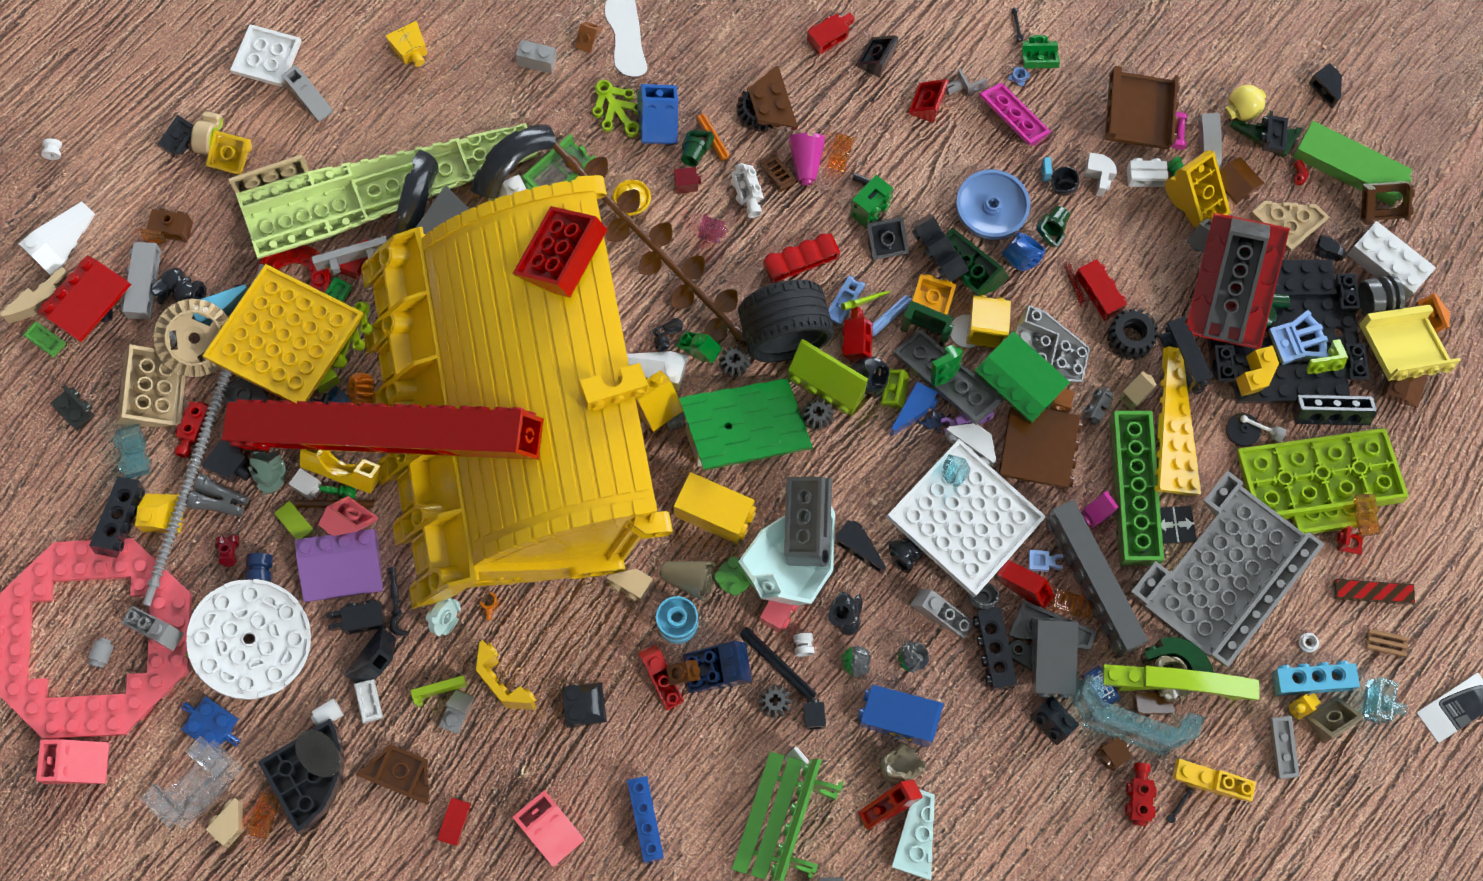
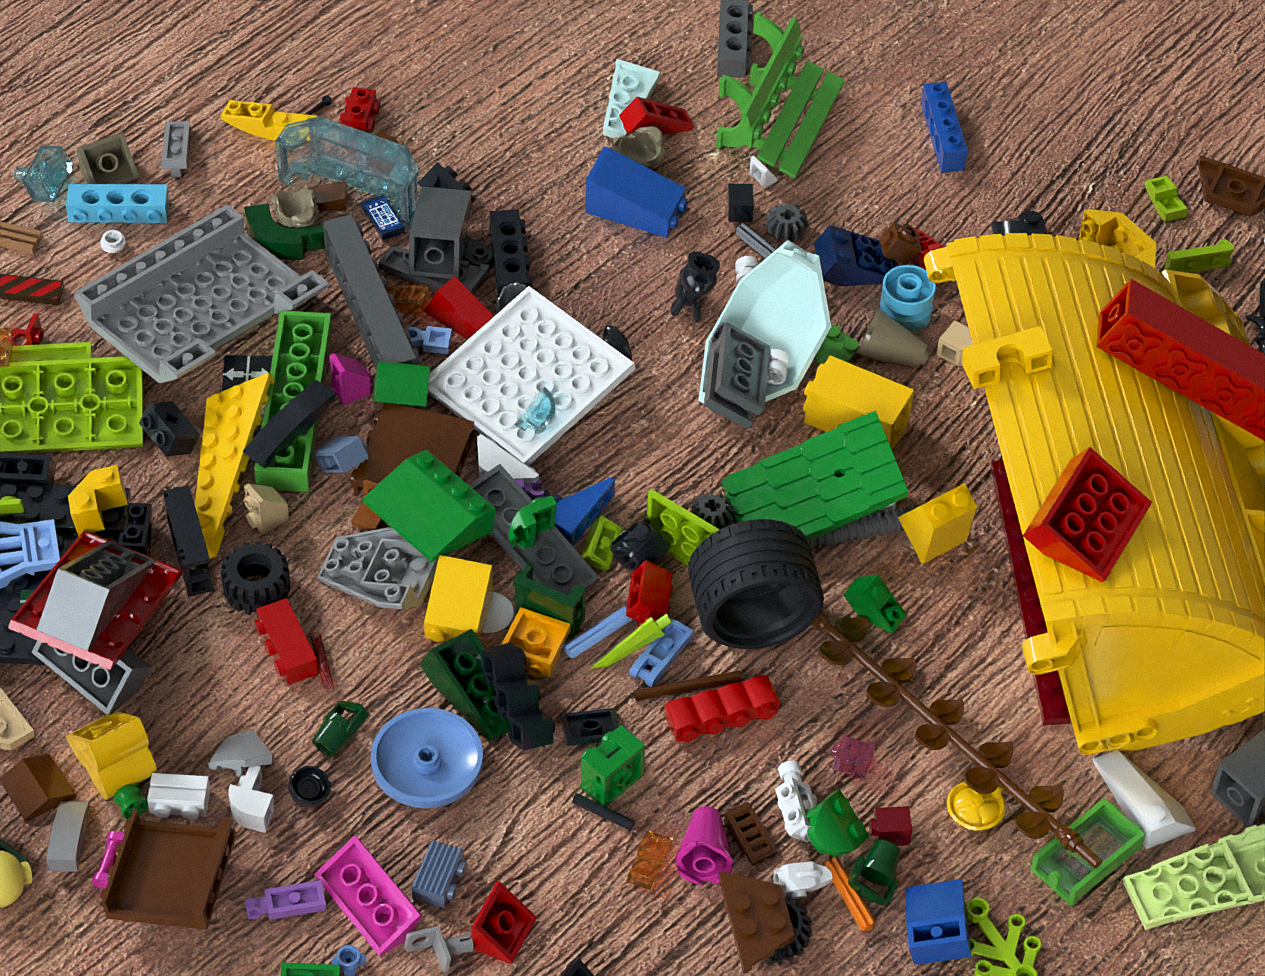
camera: 175 degrees left, 20 degrees down
red slope [437,797,471,846] -> none
light grey slope [439,690,475,735] -> none
black brick [470,124,555,199] -> none
coral slope [513,790,585,867] -> none
white wedge [627,351,689,391] -> none
black piece [653,318,684,351] -> none
dark grey gear [719,346,751,378] -> none
black slope [834,520,886,575] -> none
dark grey piece [841,645,871,678] -> none
dark grey piece [898,641,930,673] -> none
light grey slope [910,589,973,639] -> none
blue piece [1002,232,1045,271] -> none
medium azure tile [1041,157,1052,182] -> none
dark grey hinge [1081,386,1113,425] -> none
lime slope [1102,664,1259,700] -> none
black piece [1226,413,1261,447] -> none
hinge [1240,415,1287,443] -> none
yellow piece [1289,693,1321,720] -> none
none -> black brick [139,401,200,457]
none -> light grey slope [208,730,272,776]
none -> black slope [242,380,337,469]
none -> medium lavender plate [245,880,326,920]
none -> sand blue brick [313,436,369,473]
none -> green slope [372,361,430,407]
none -> sand blue brick [412,840,467,909]
none -> reddish brown bar [633,670,742,701]
none -> white wheel [767,349,790,385]
none -> white hand [773,861,833,900]
none -> green slope [806,789,869,858]
none -> lime slope [1145,175,1188,222]

